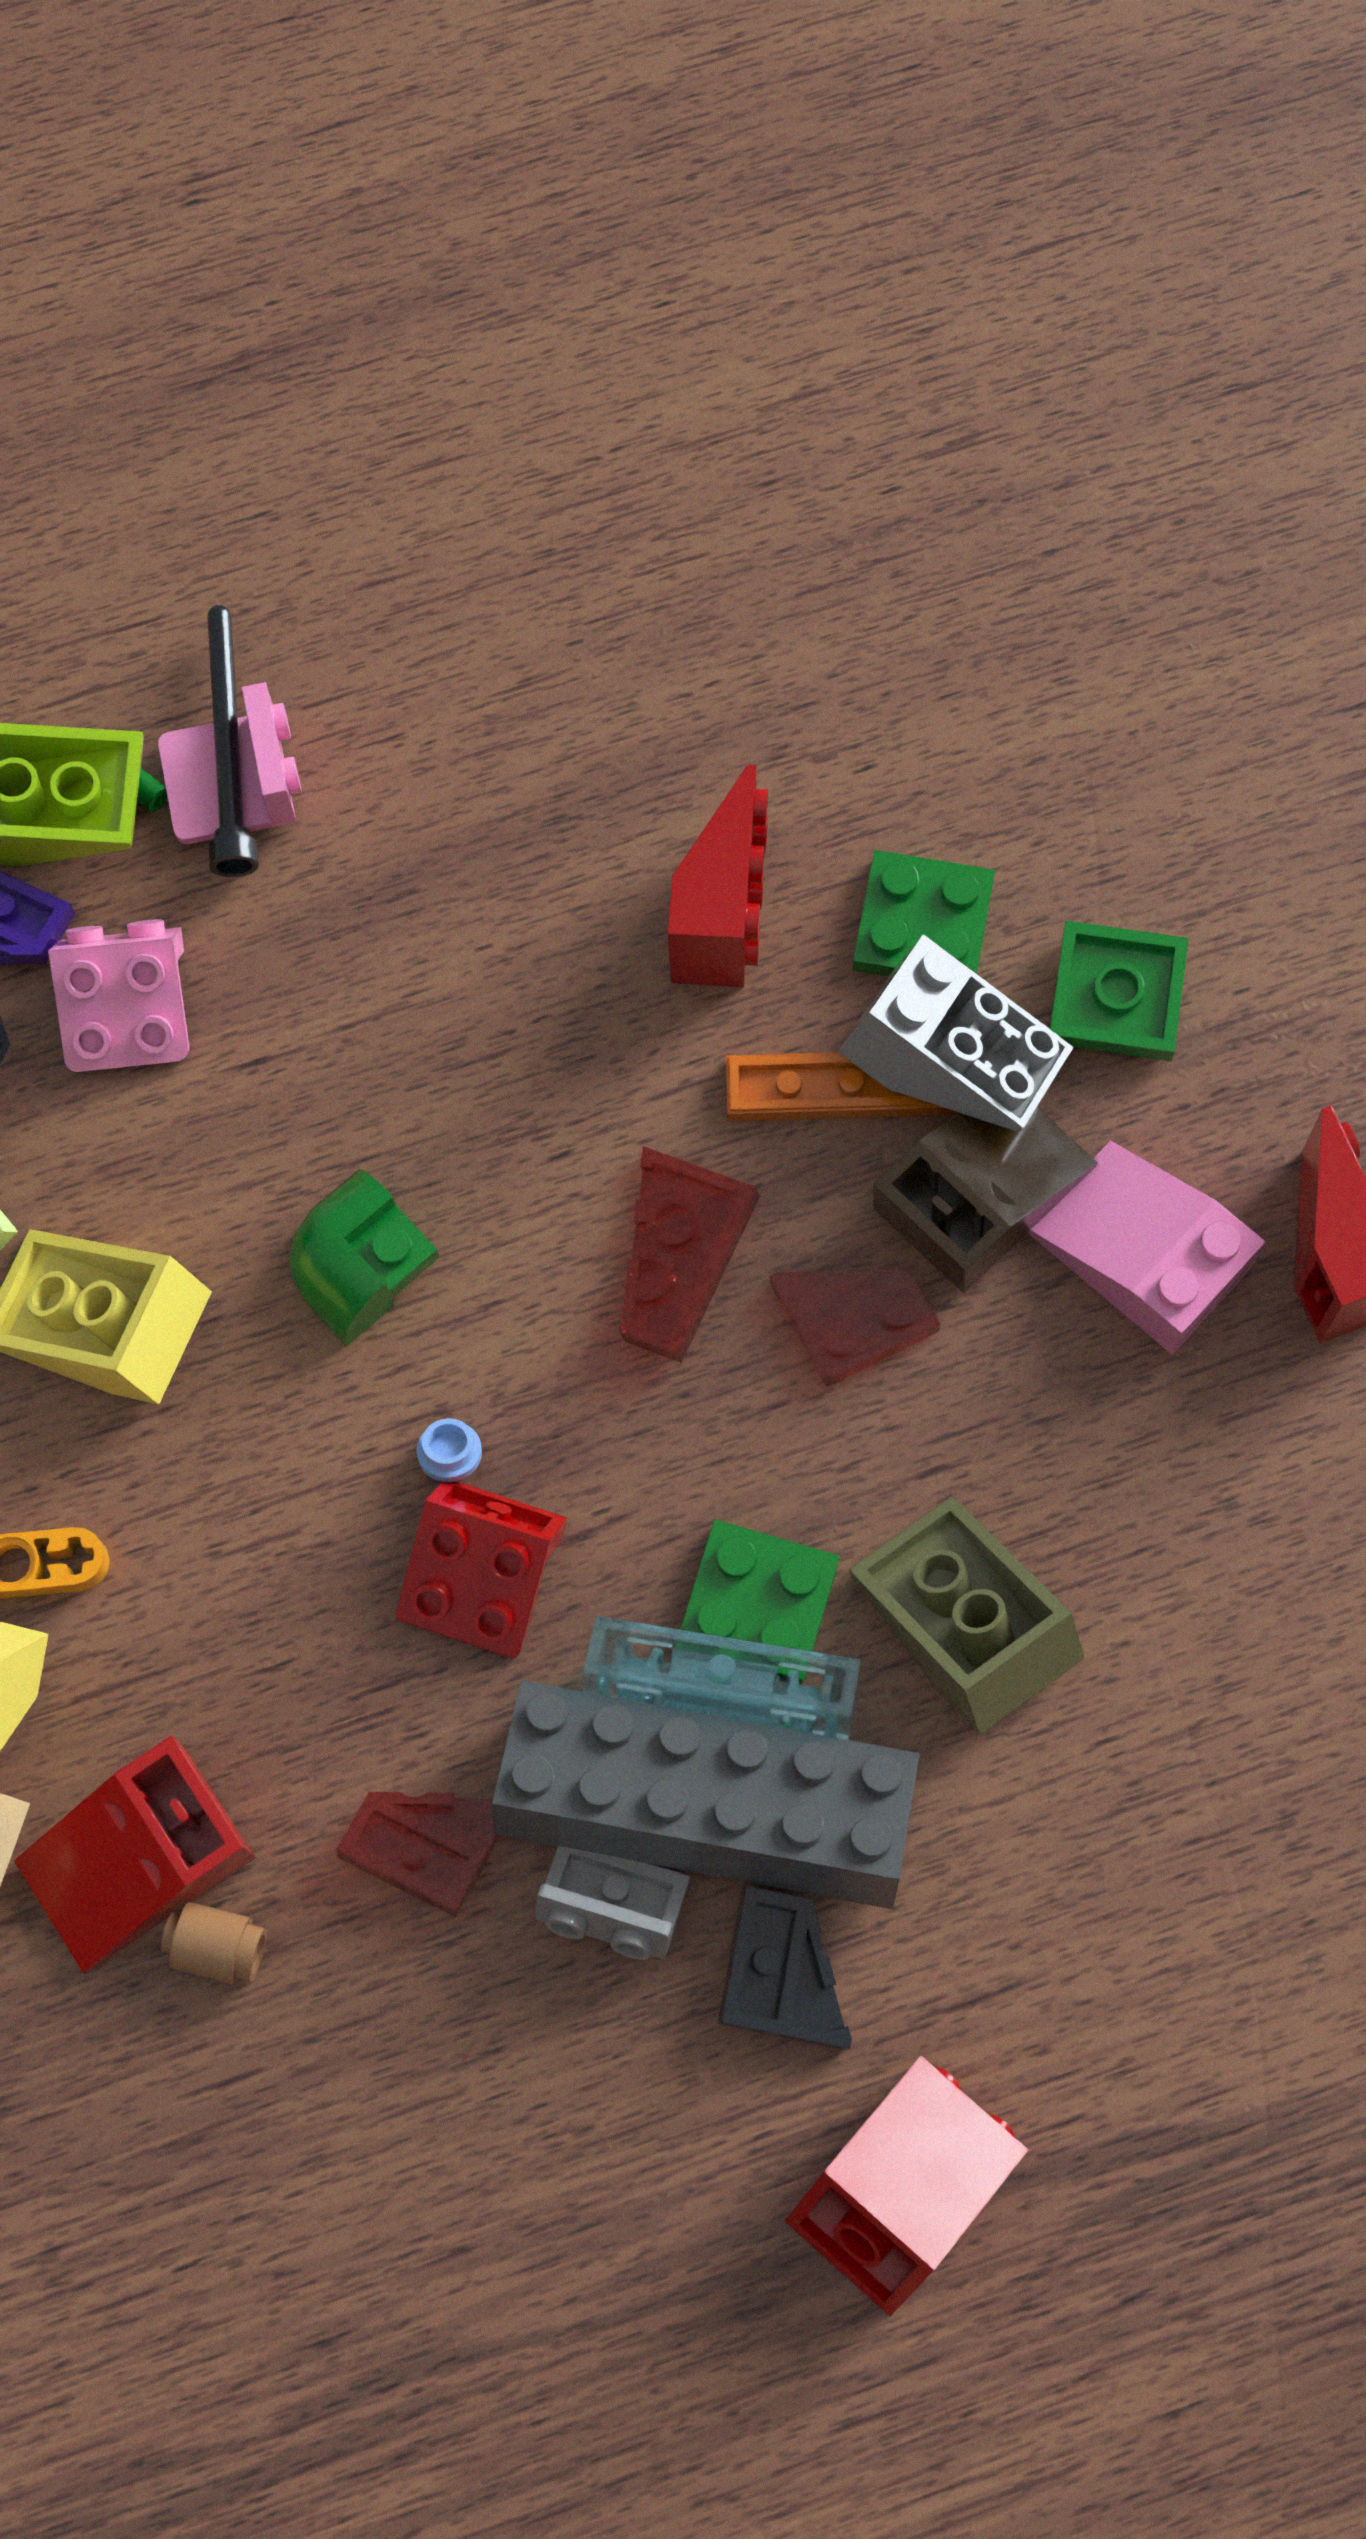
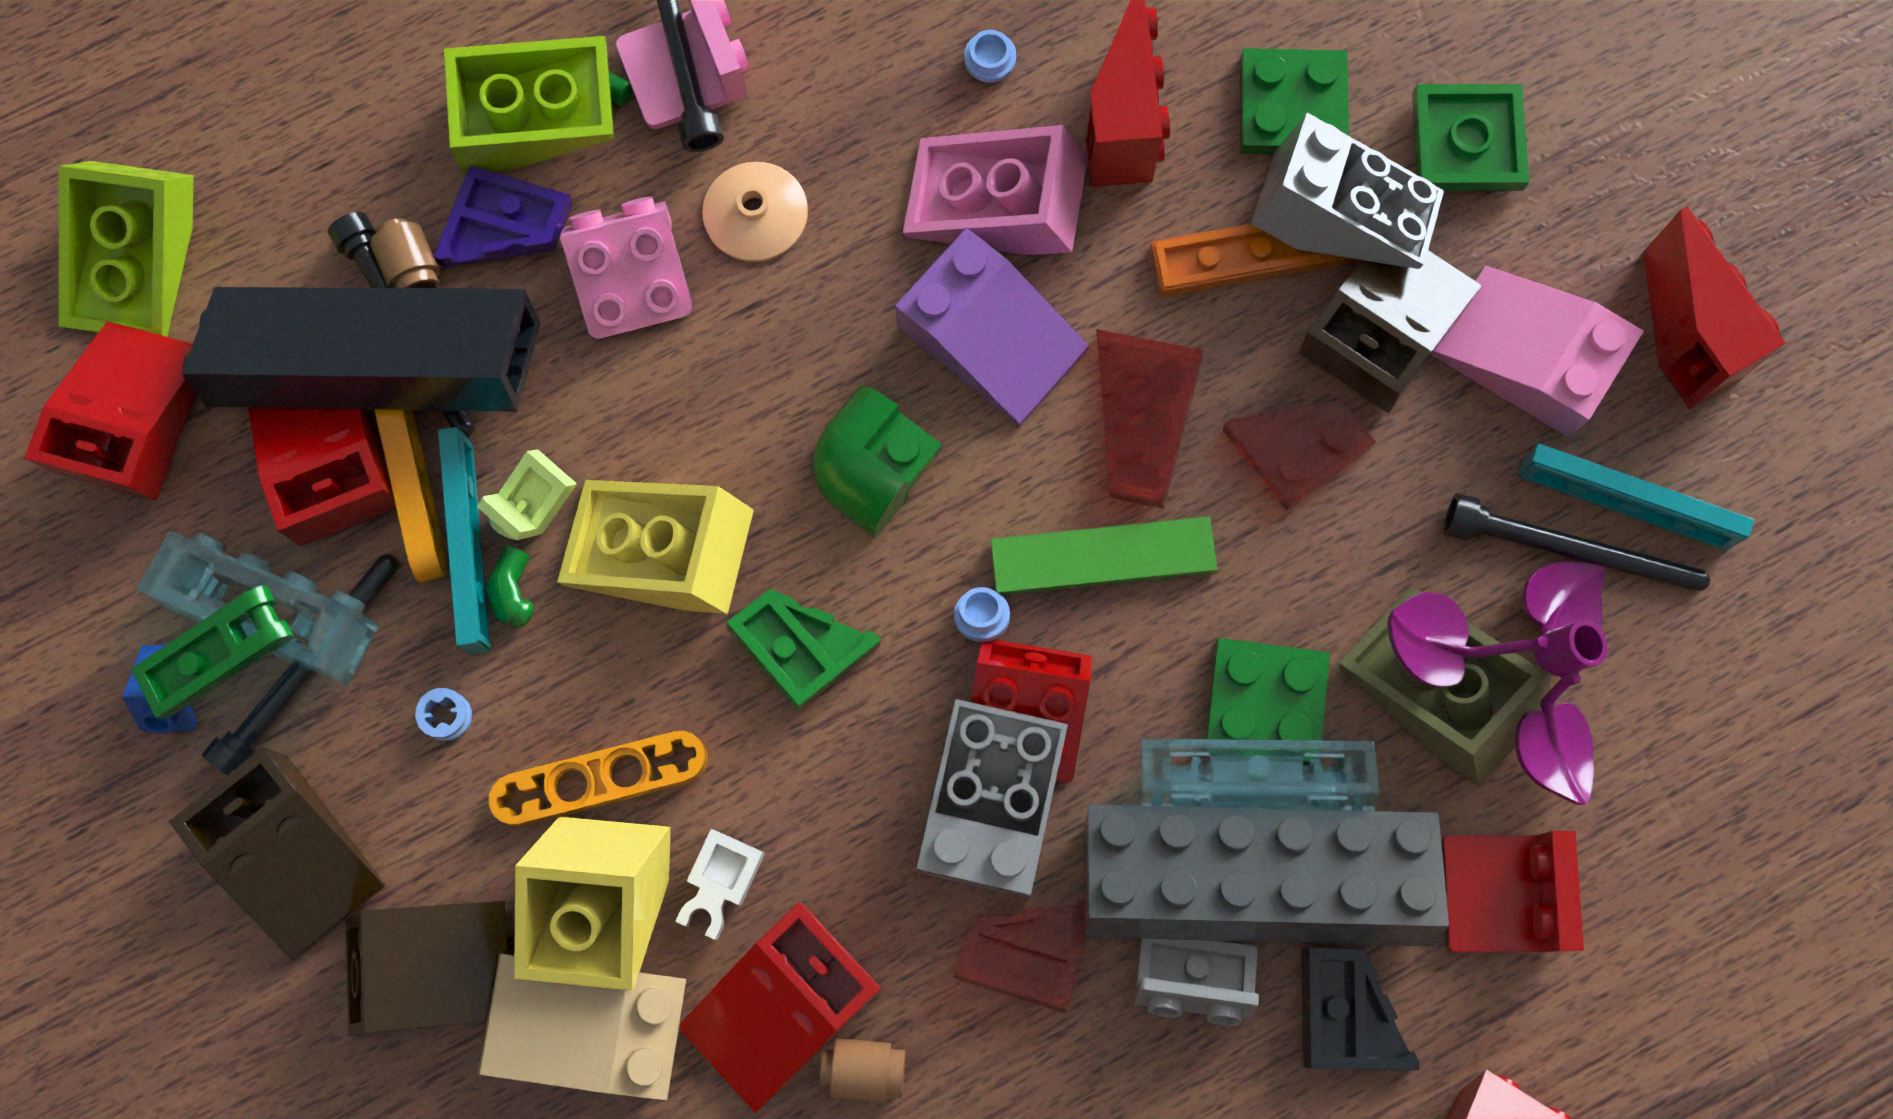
camera: 10 degrees left, 5 degrees up
none -> white plate [675,829,765,940]
none -> light nougat dish [702,162,808,263]
none -> green wing [726,589,881,712]
none -> medium lavender slope [895,227,1089,427]
none -> bright pink slope [903,125,1088,255]
none -> light grey slope [916,699,1068,900]
none -> light blue plate [964,30,1016,83]
none -> bright green tile [991,516,1217,596]
none -> magenta plant [1387,561,1607,805]
none -> red bracket [1441,831,1584,952]
none -> black piece [1443,493,1710,591]
none -> teal tile [1518,443,1755,551]

